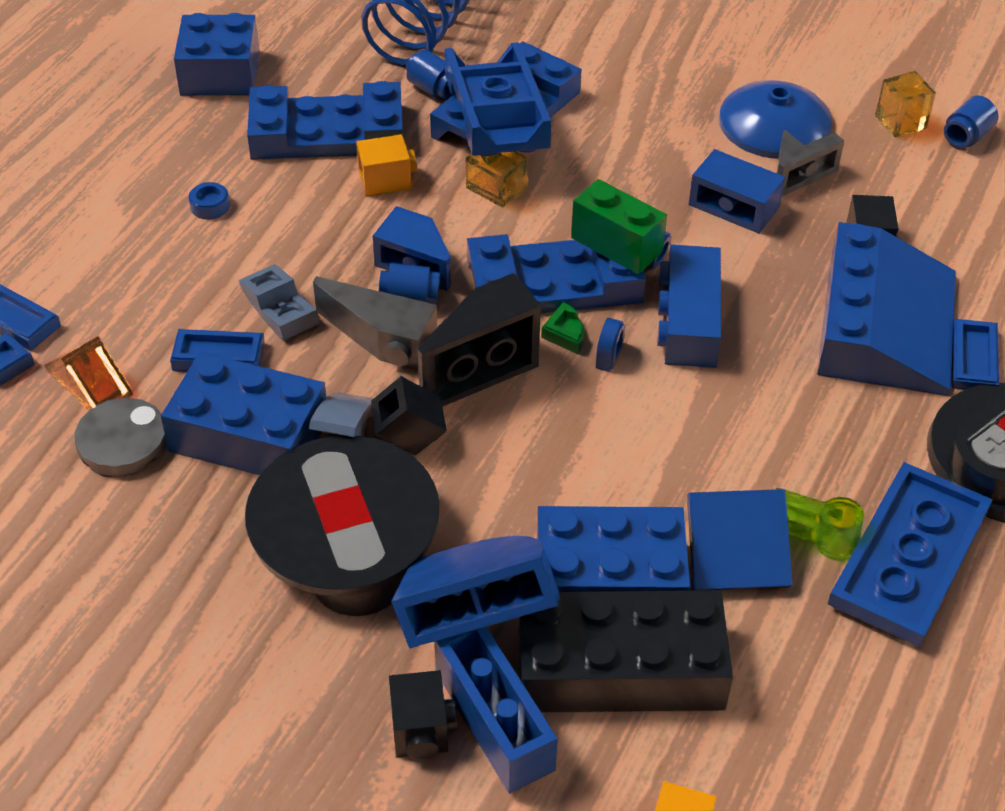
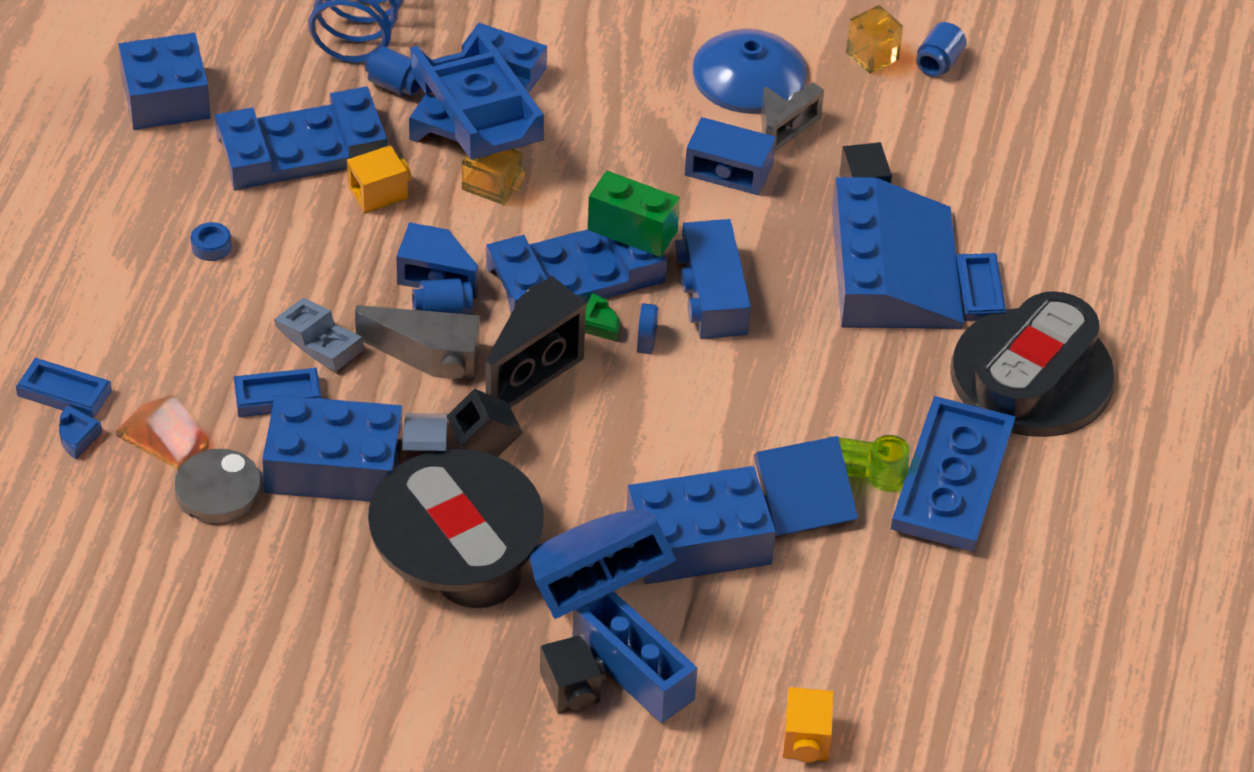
camera: 15 degrees left, 0 degrees up
black brick [518,590,733,713] -> none

